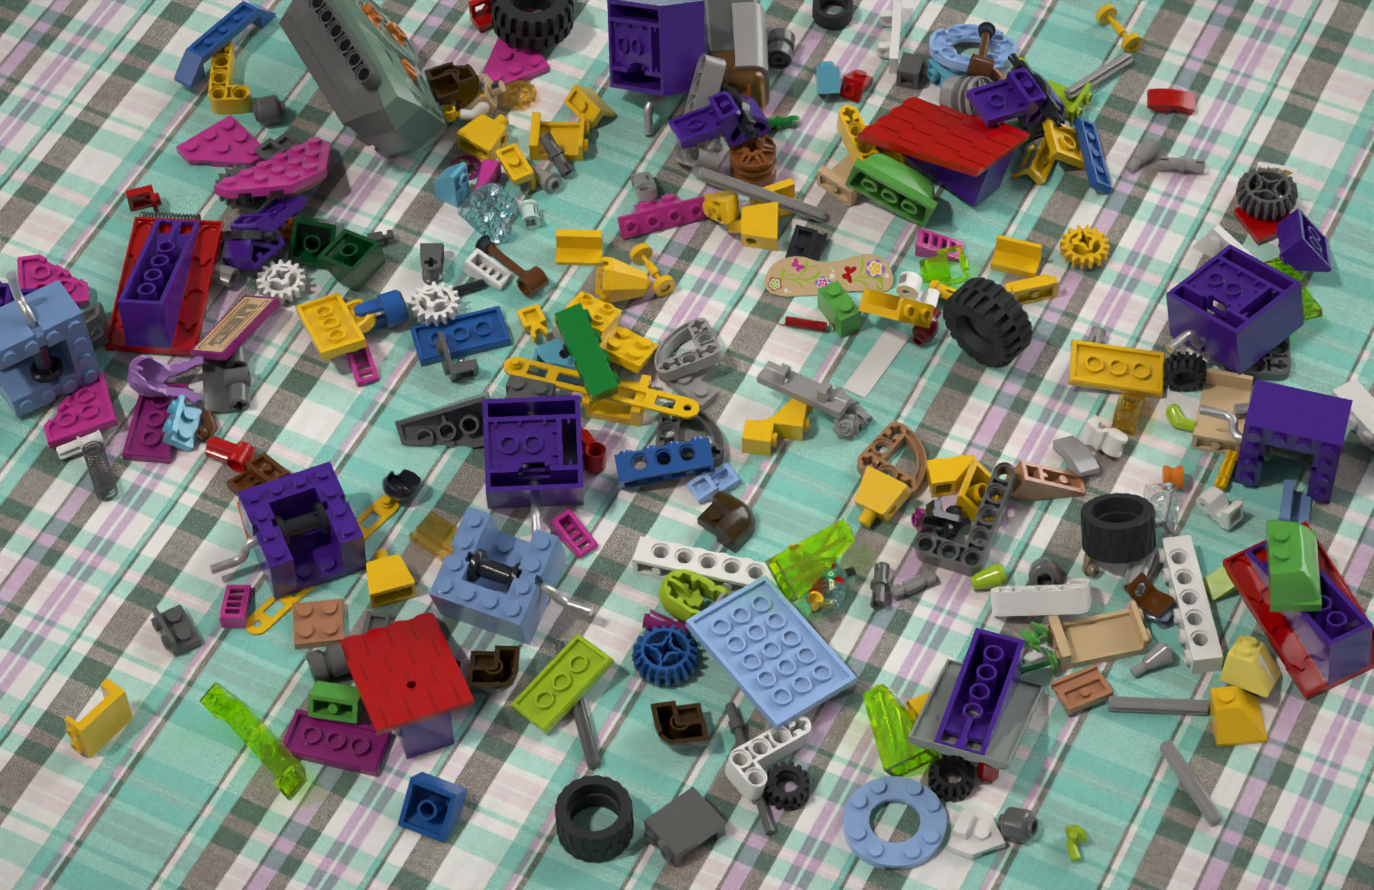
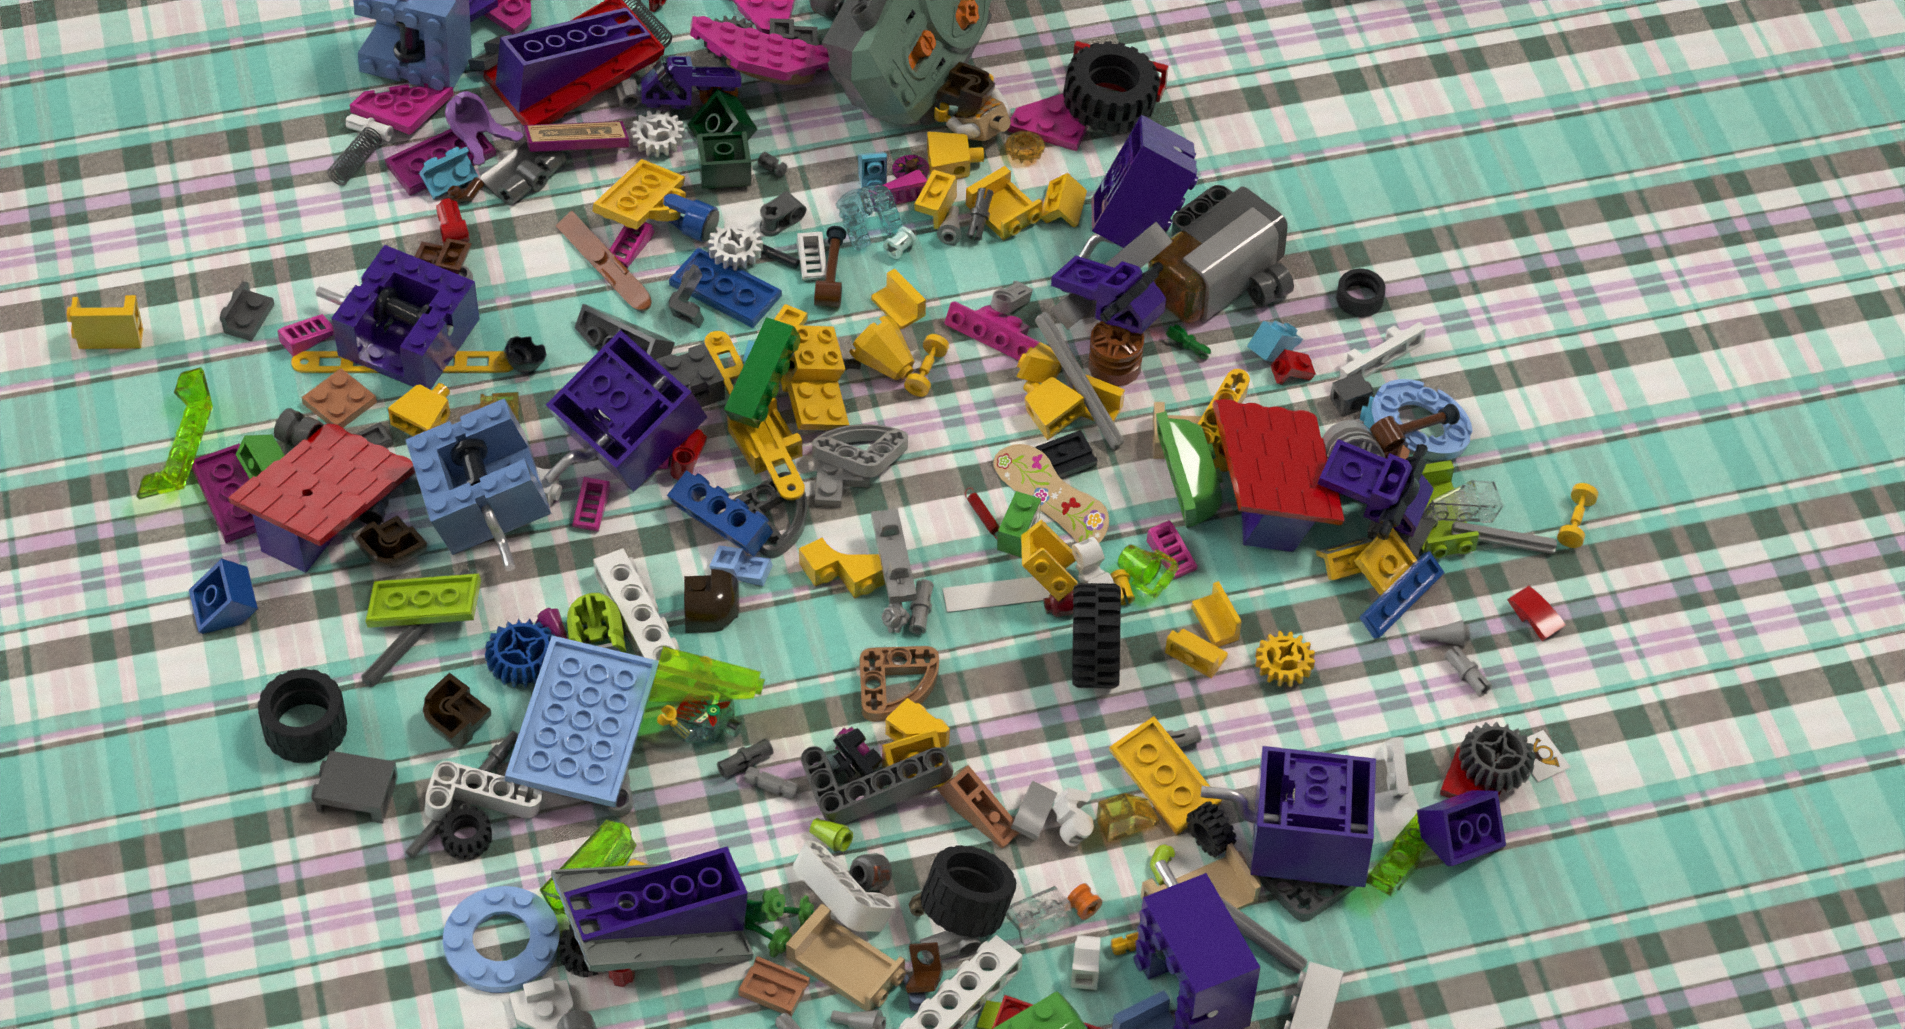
camera: 45 degrees right, 0 degrees up
yellow torso [854,466,911,528] -> none
none -> piece [556,210,652,311]
none -> clear slope [1422,480,1504,523]

